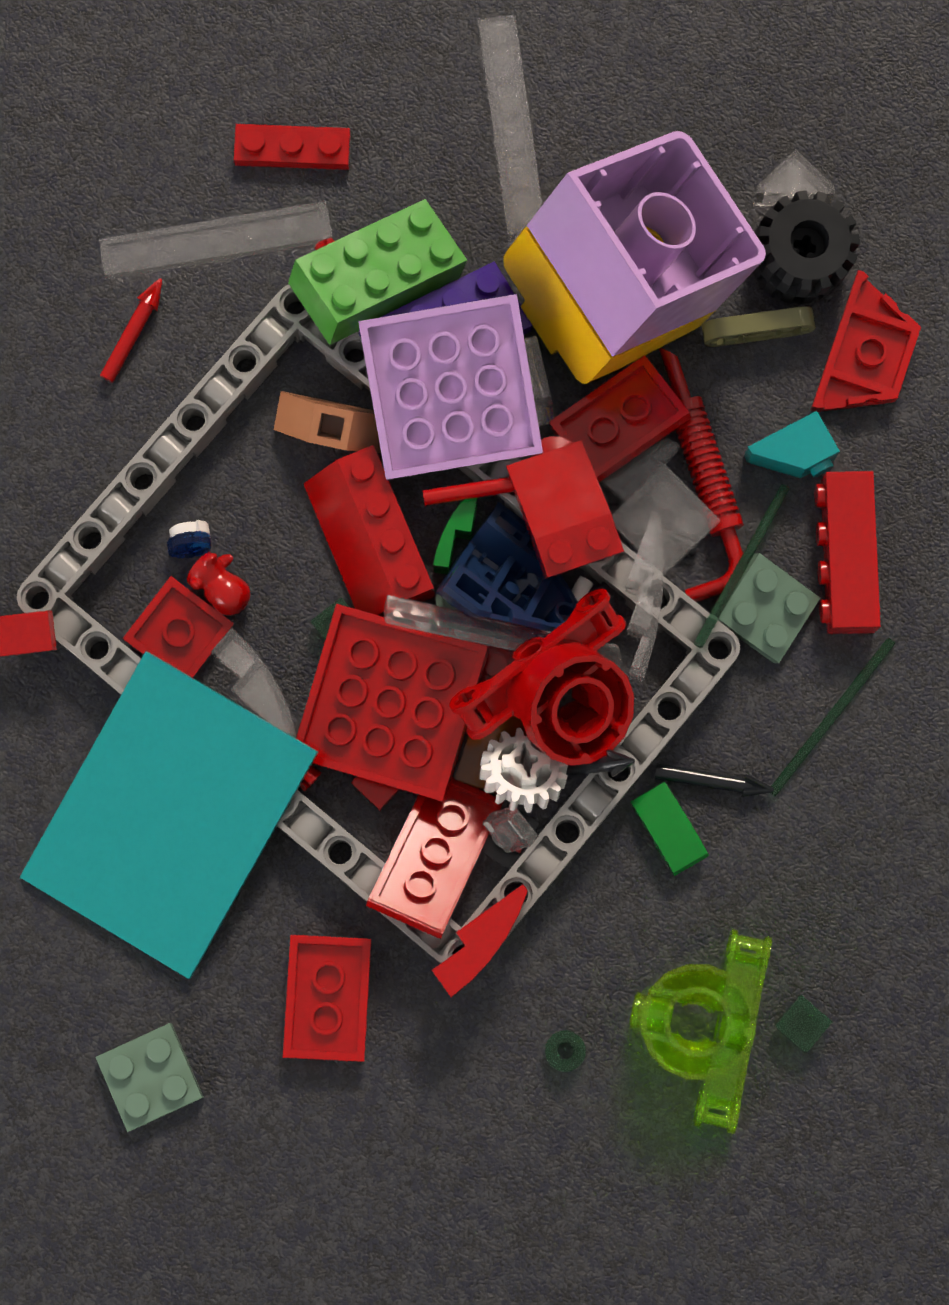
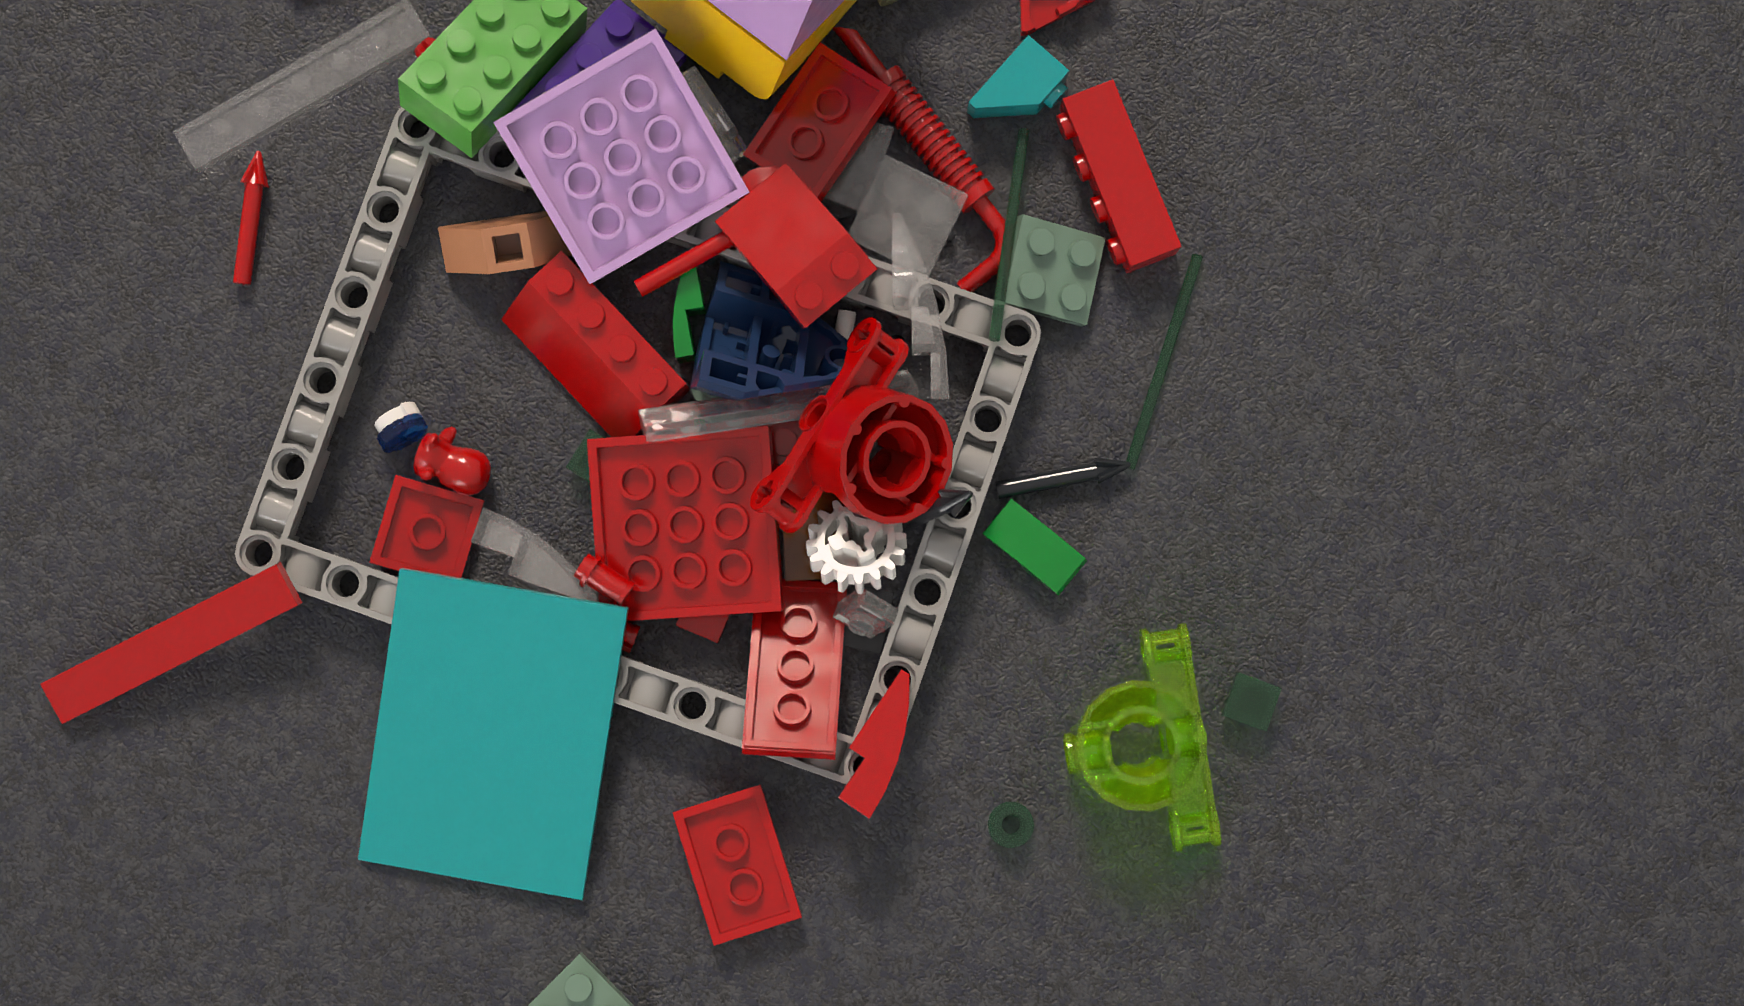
camera: 20 degrees left, 5 degrees up
none -> red pin [574,553,636,606]

